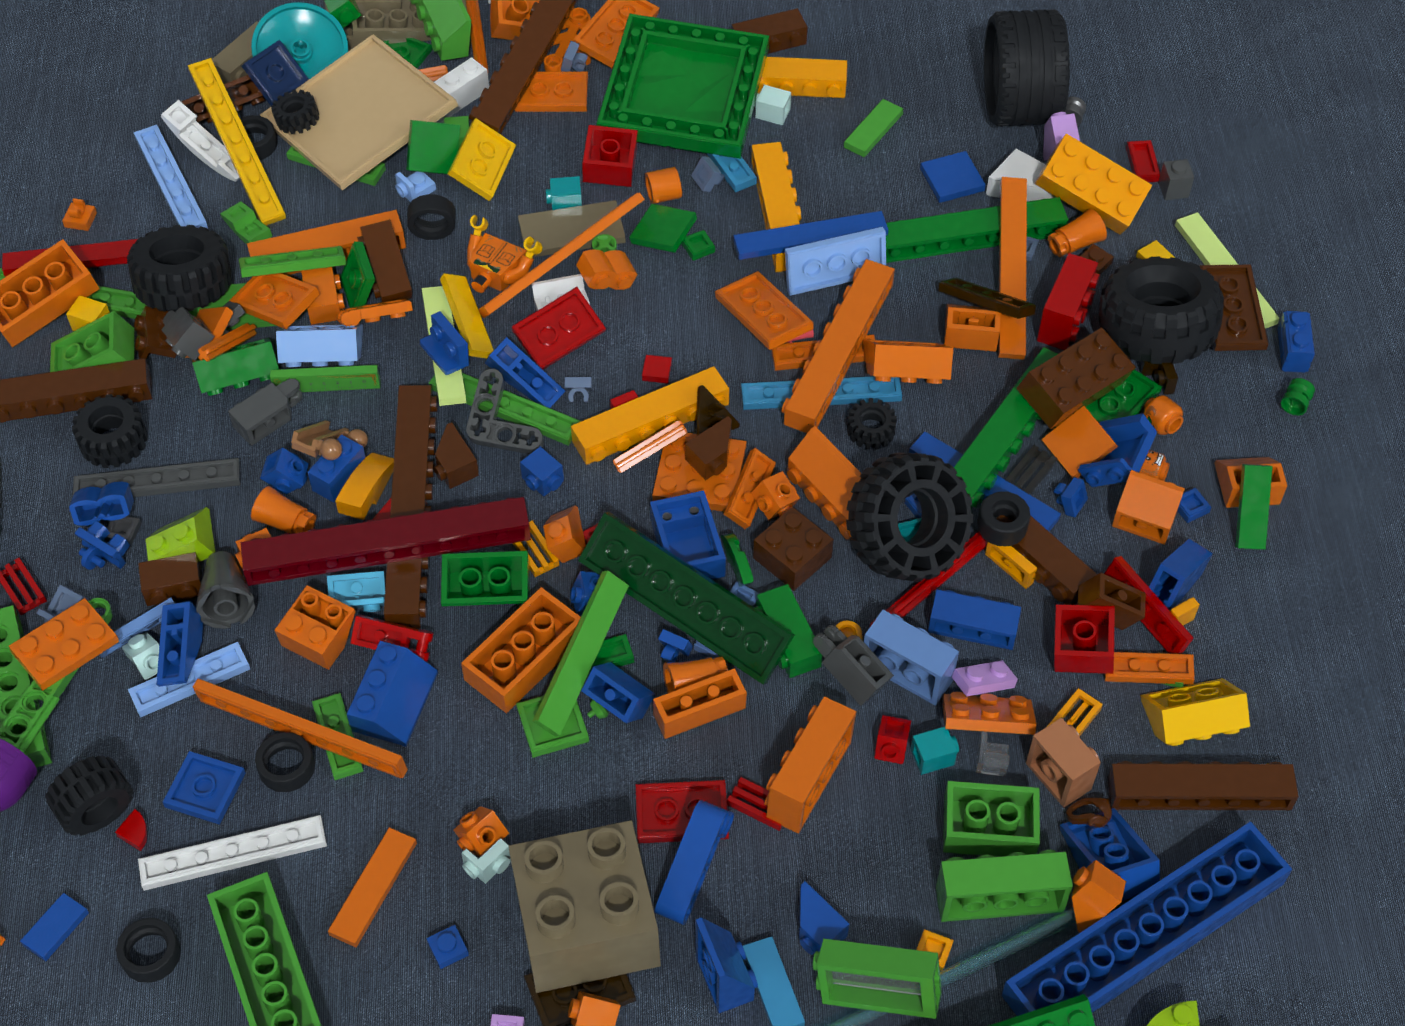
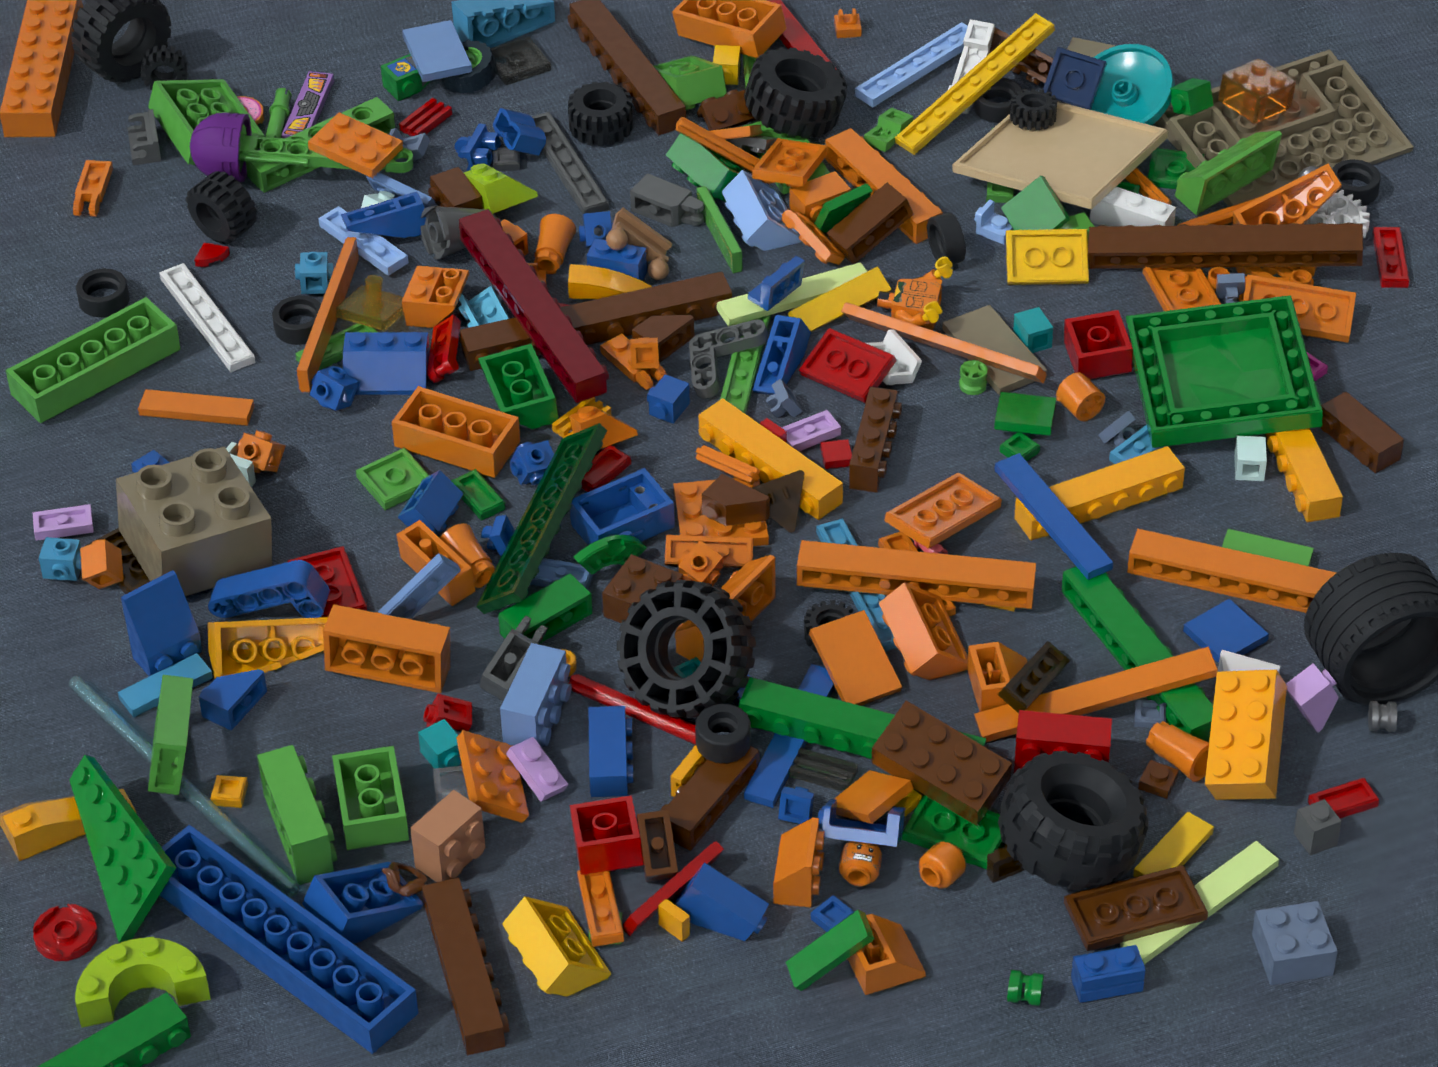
camera: 75 degrees right, 10 degrees down
blue tile [20,893,89,962] -> none
dark grey hinge [162,307,215,361] -> none
blue plate [163,751,246,825] -> none
bright green tile [239,246,346,278] -> none
bright green tile [533,570,629,736] -> none
orange brick [576,249,638,290] -> none
light blue tile [785,227,886,296] -> none
light orange tile [1048,688,1103,736] -> none
orange slope [1072,860,1126,933] -> none
none -> light orange wedge [207,617,328,679]
none -> dark azure brick [295,252,334,294]
none -> blue brick [310,366,359,411]
none -> clear yellow tile [336,275,404,331]
none -> medium blue tile [378,553,461,619]
none -> orange hinge [600,334,667,390]
none -> orange tile [630,337,659,369]
none -> lavender plate [782,410,841,451]
none -> orange tile [809,610,902,706]
none -> reddish brown brick [849,387,902,493]
none -> orange brick [1127,528,1336,613]
none -> sand blue brick [1252,901,1337,985]

